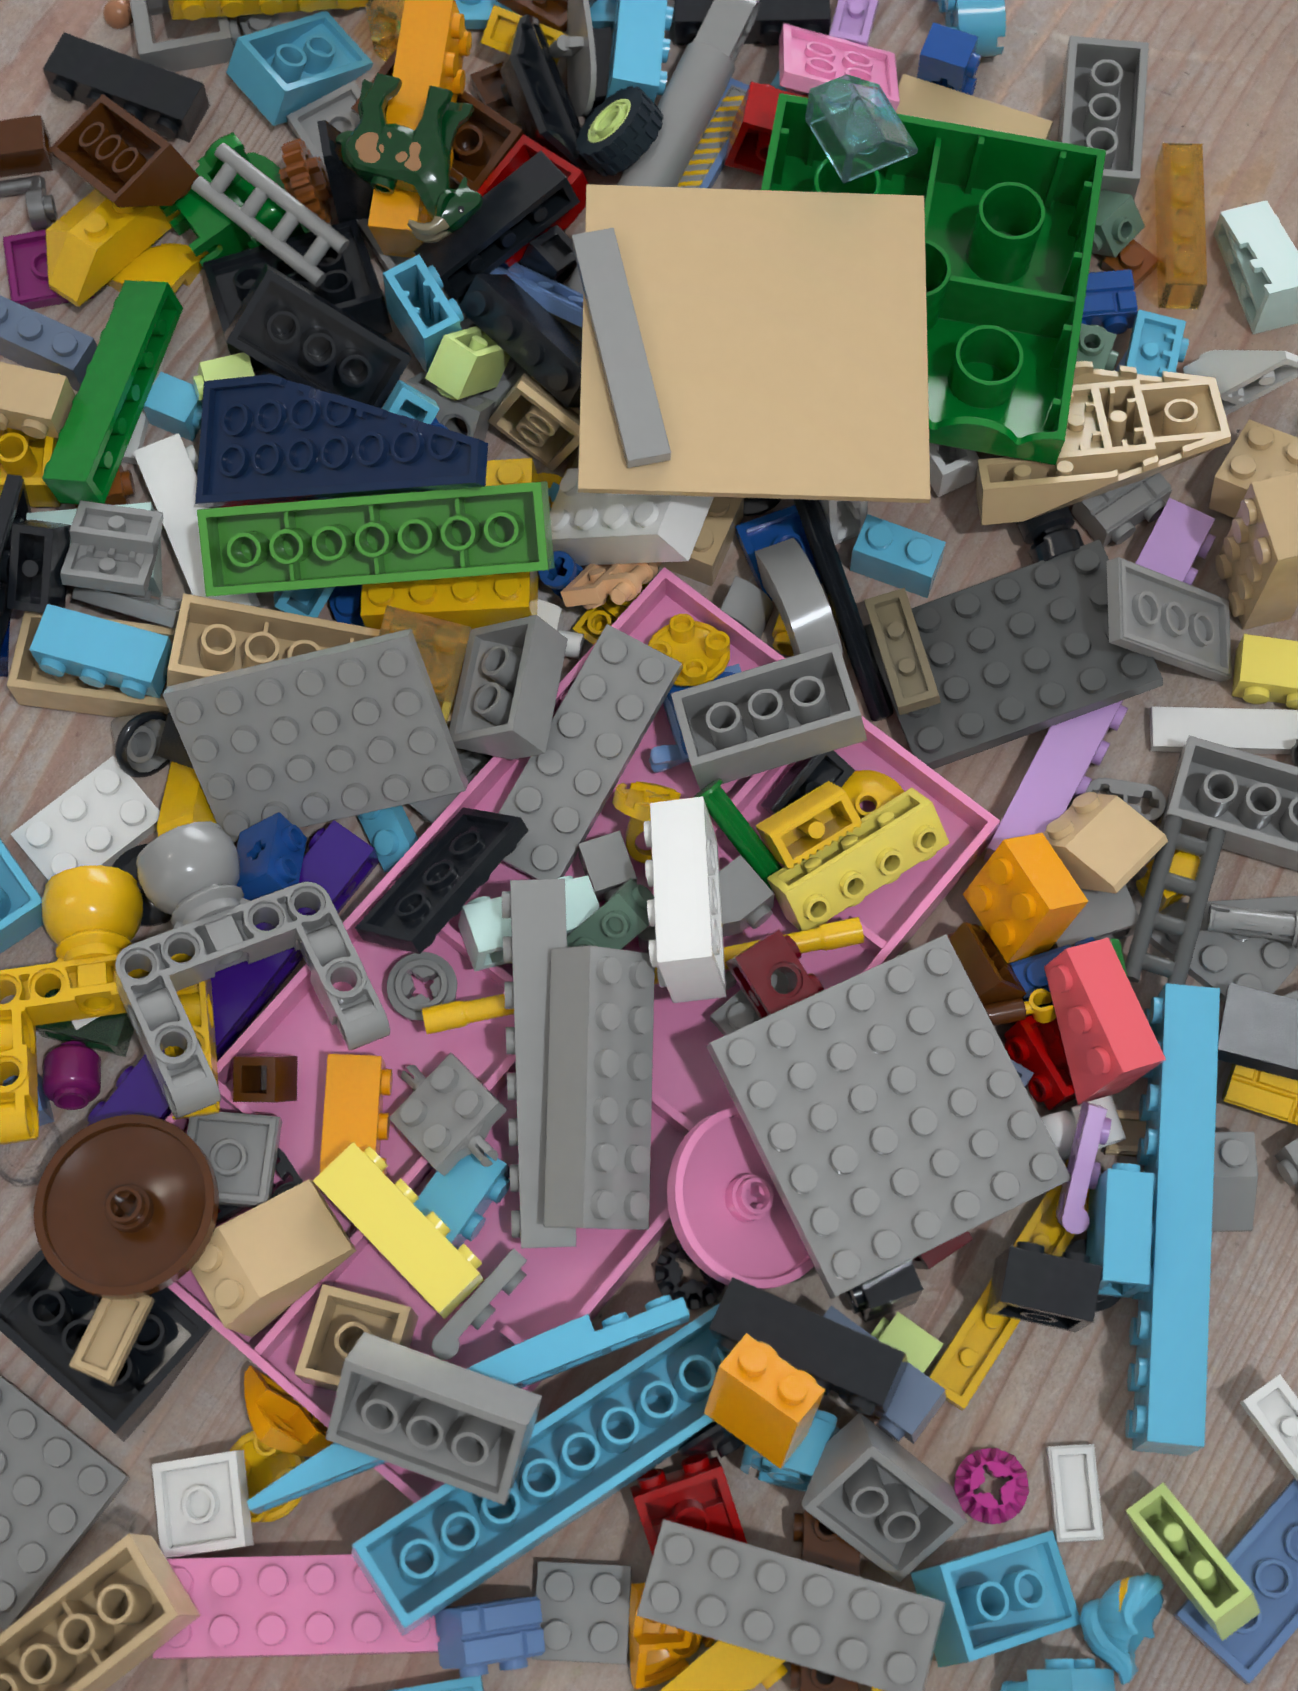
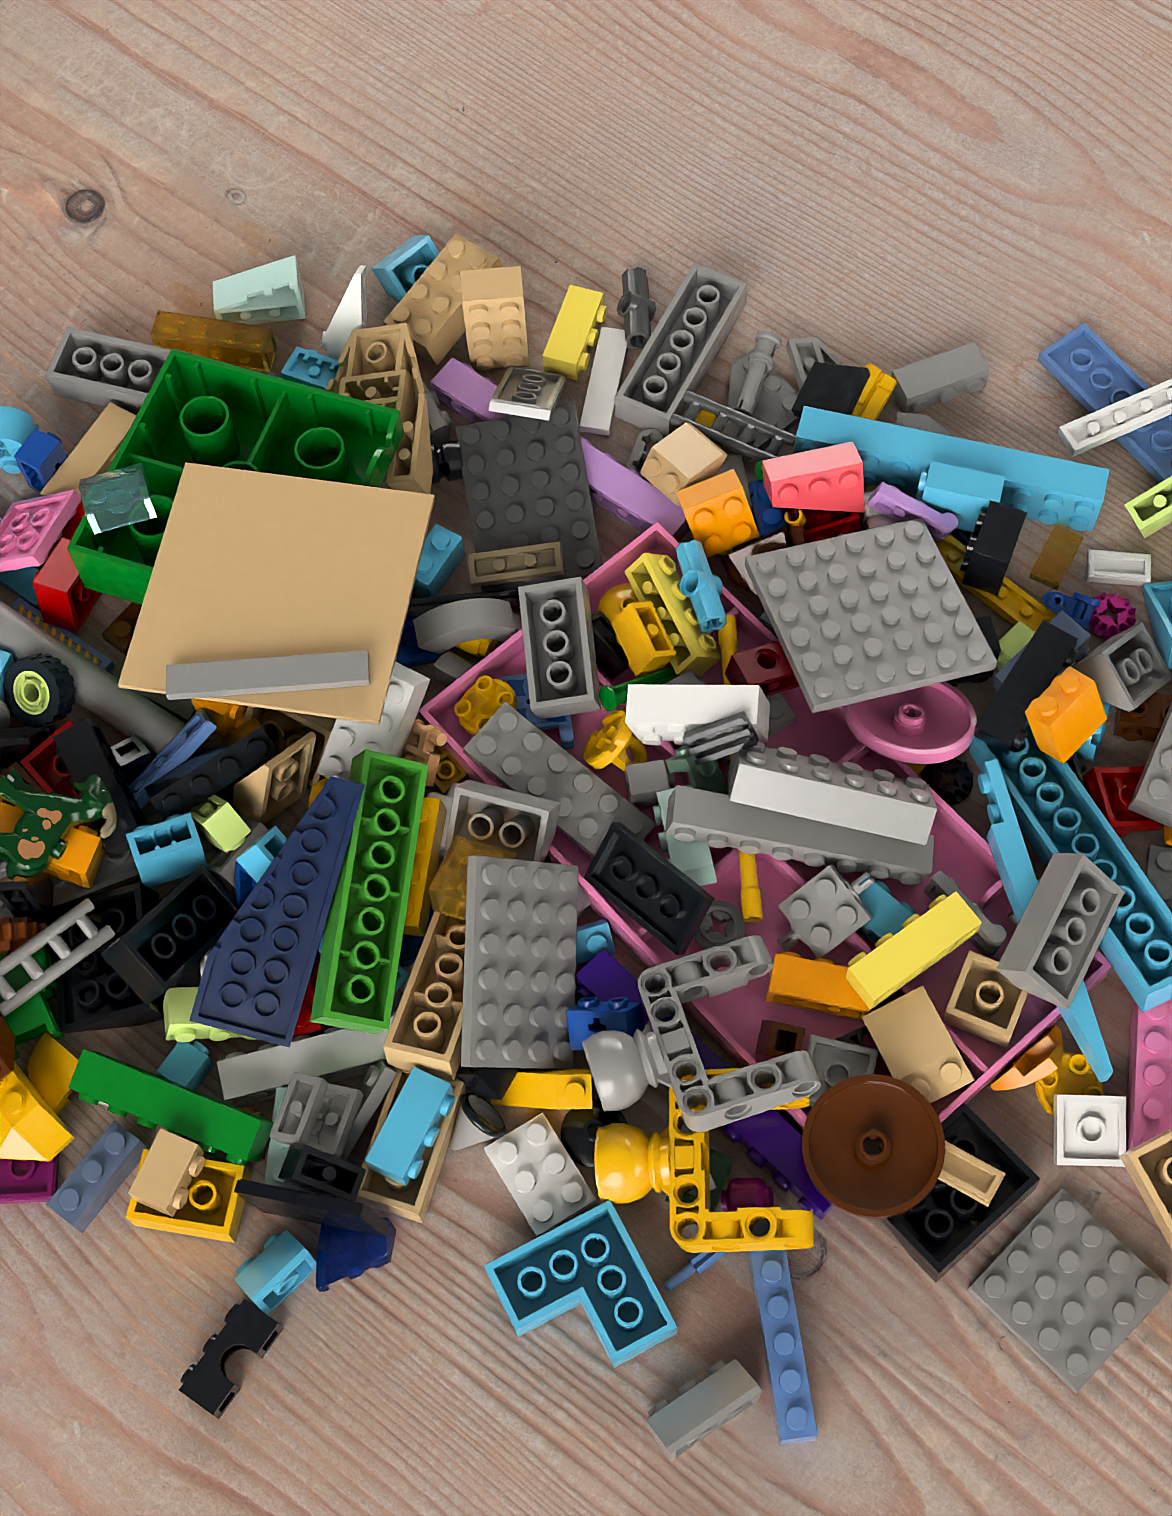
camera: 80 degrees left, 5 degrees down
none -> medium azure piece [675,540,727,633]
none -> black tile [682,711,759,766]
none -> clear yellow tile [1029,525,1084,590]
none -> blue piece [1041,591,1101,632]

